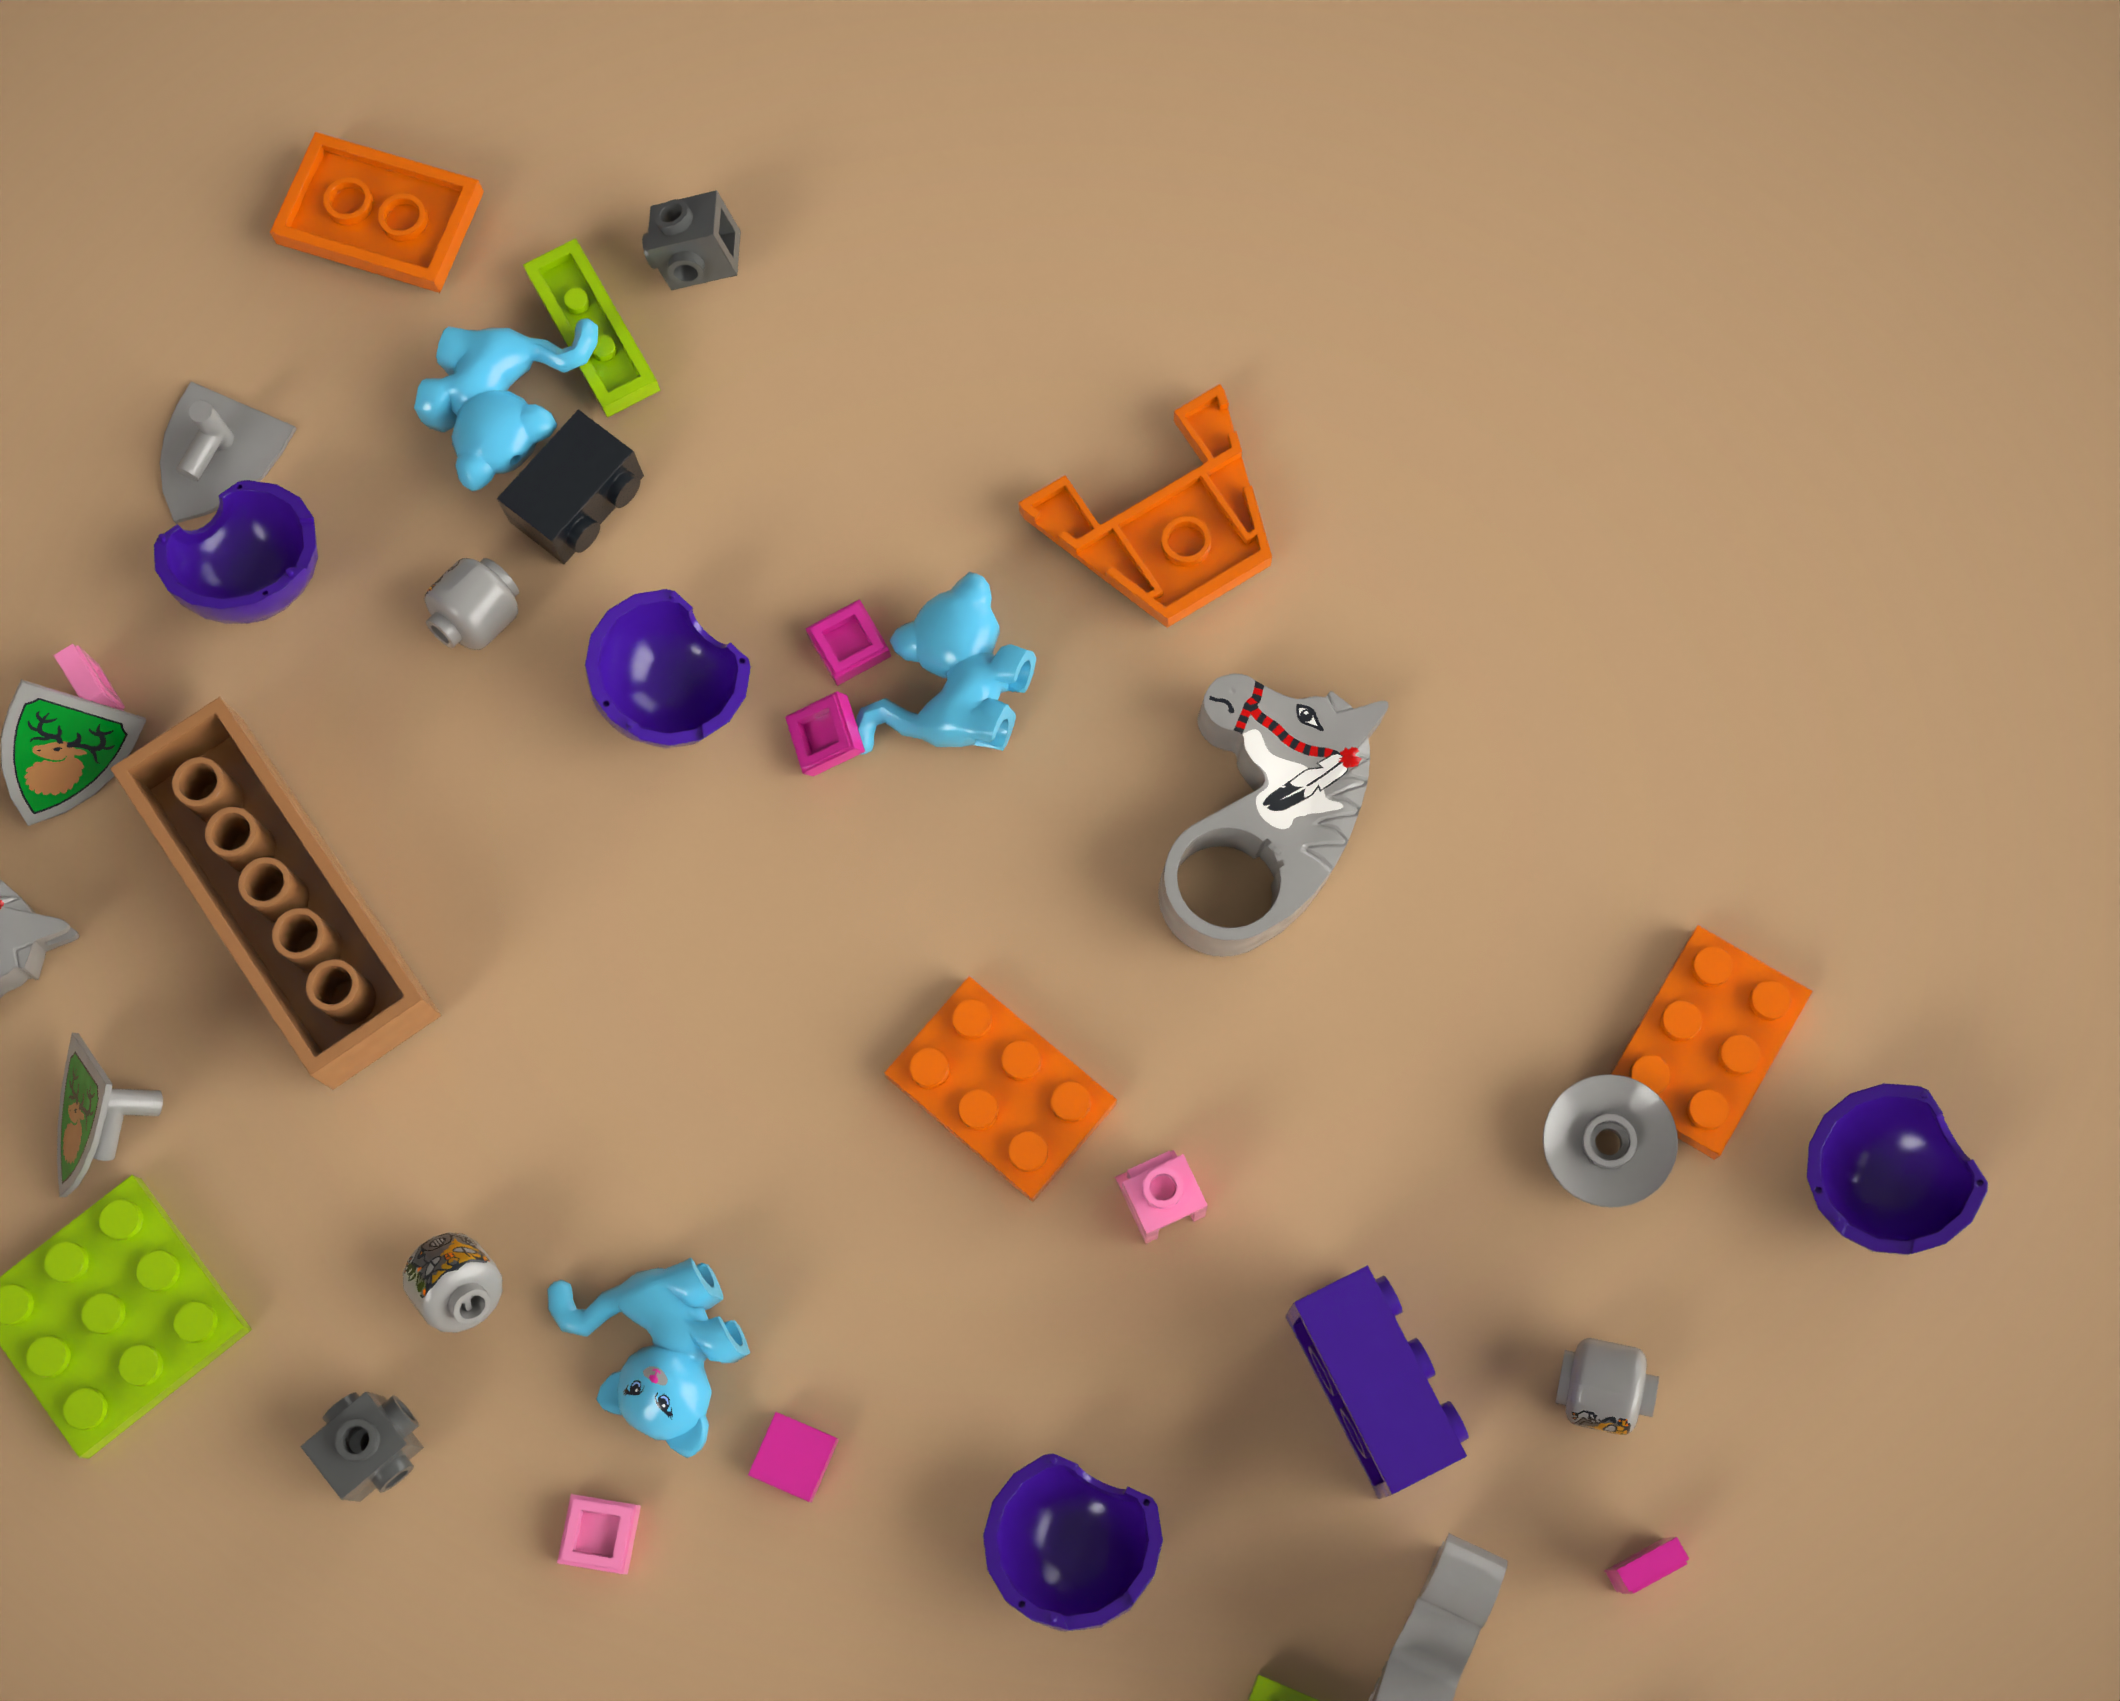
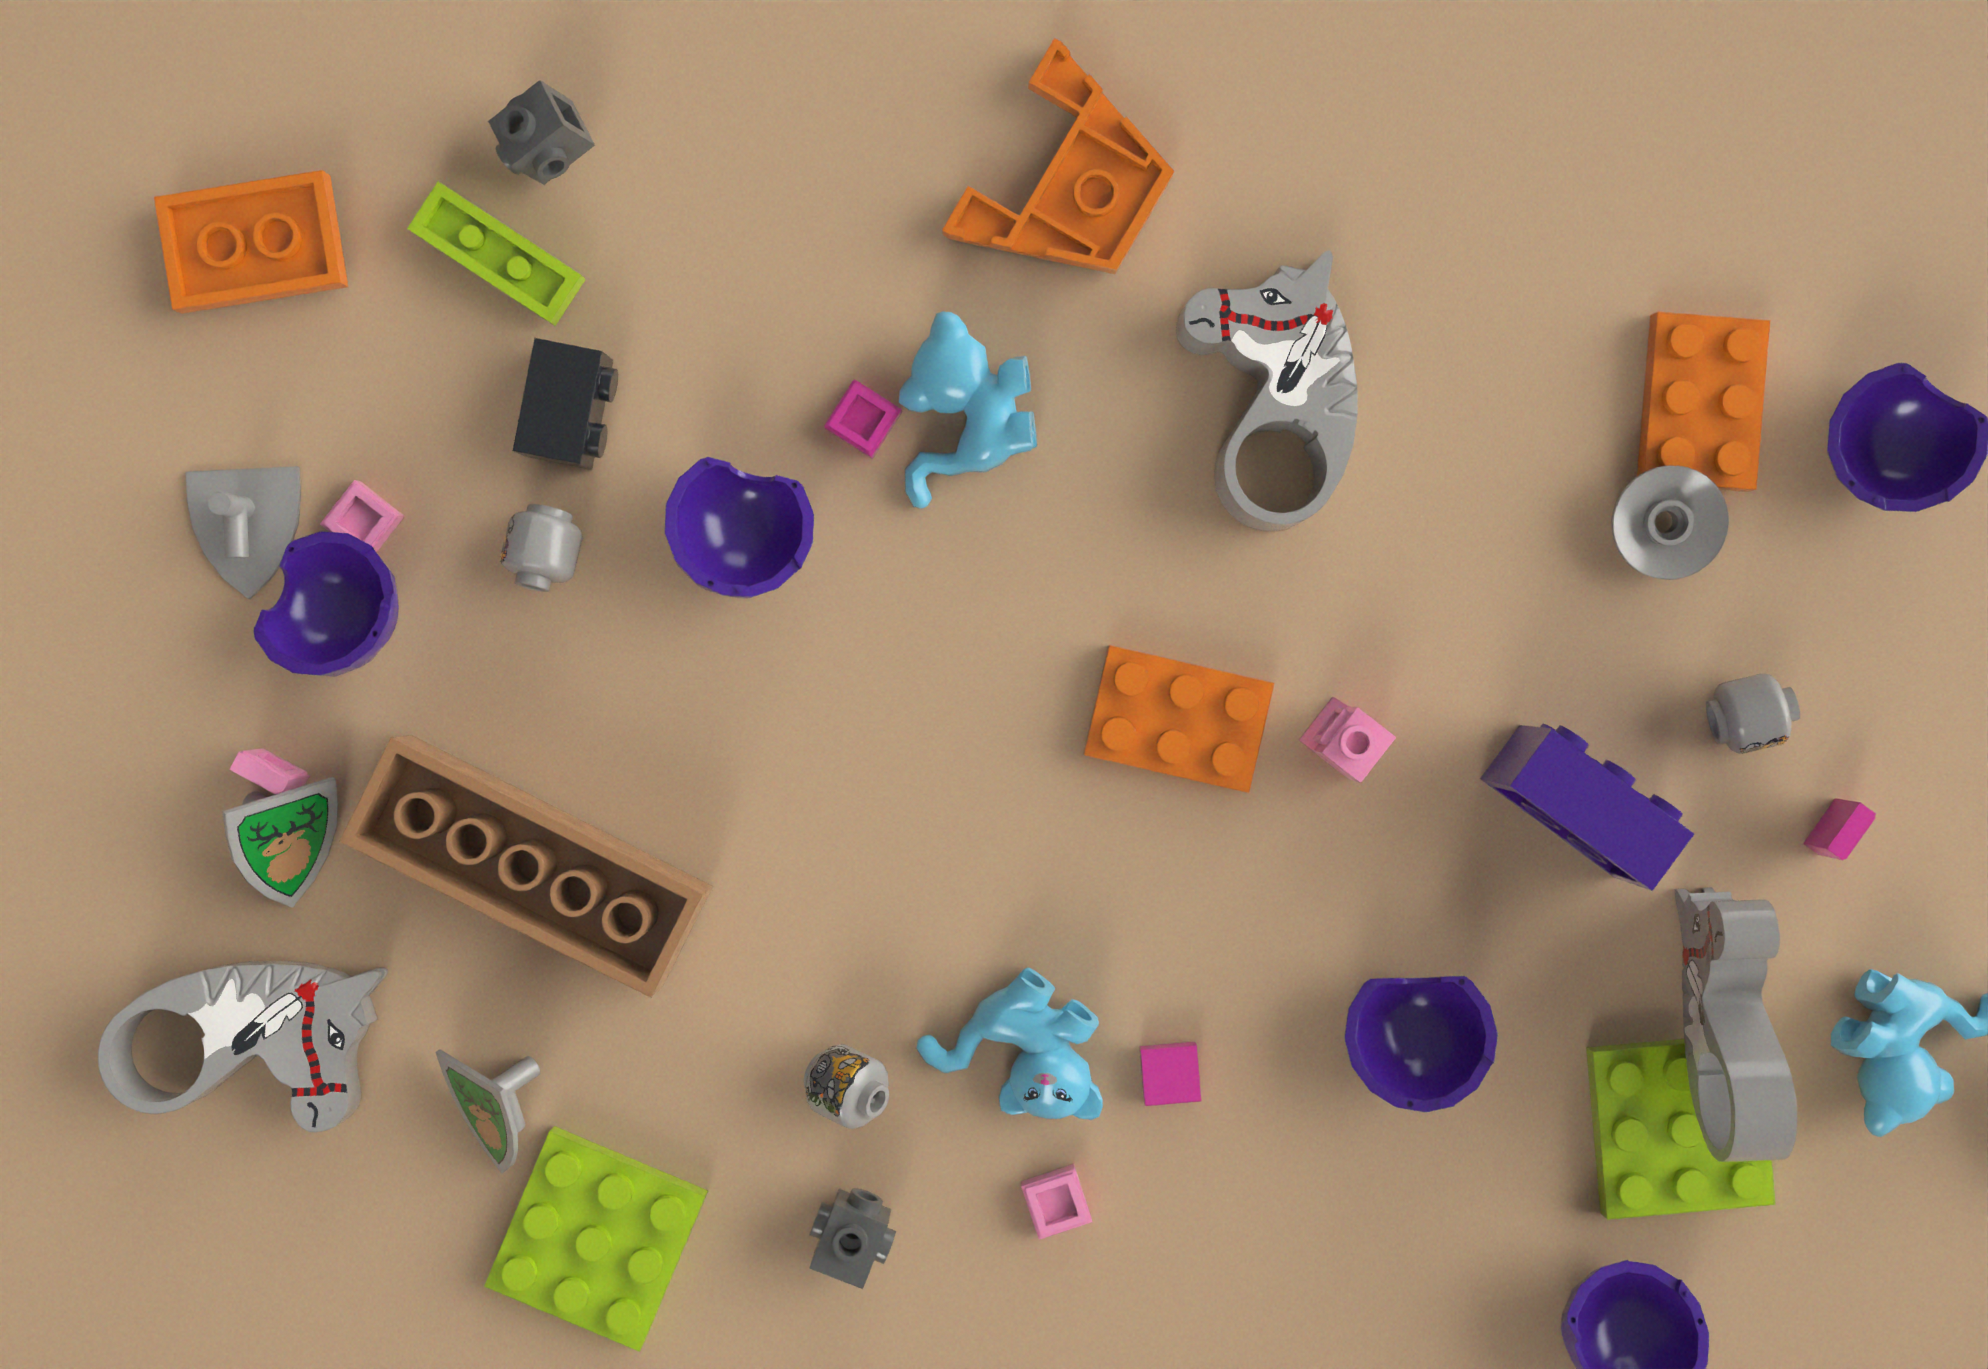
camera: 30 degrees left, 15 degrees up
medium azure animal [414,318,598,491] -> none
dark pink tile [785,691,865,777] -> none
none -> bright pink tile [320,480,405,552]

